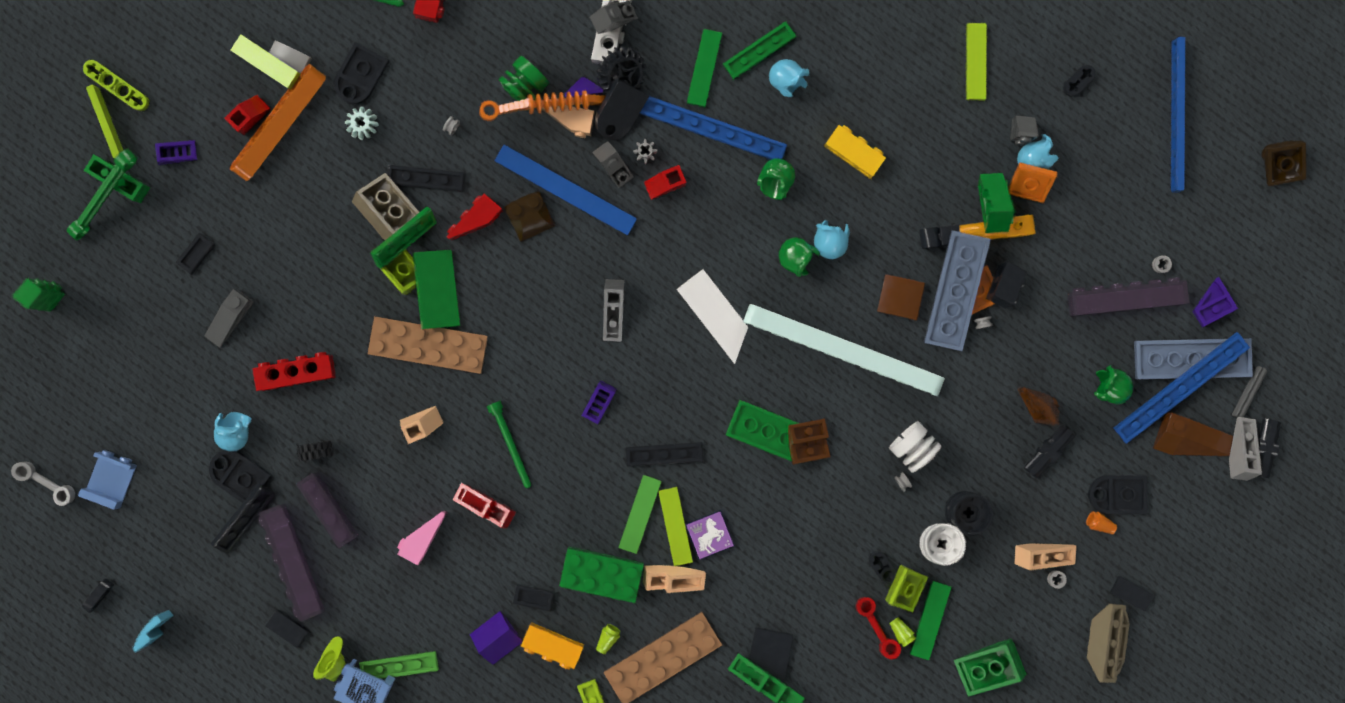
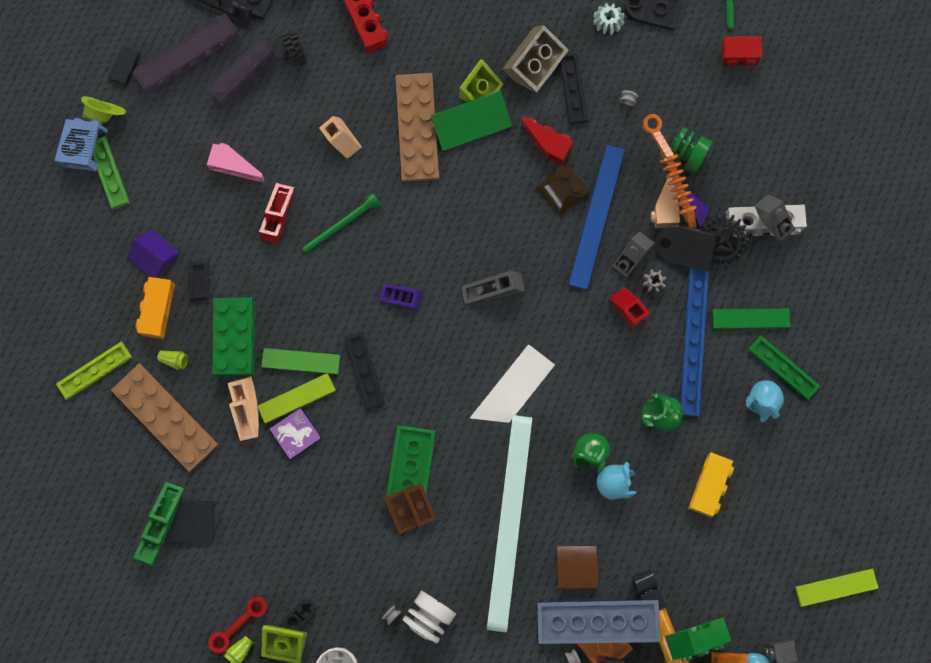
camera: 80 degrees right, 10 degrees down
green tile [371,207,437,269] -> none

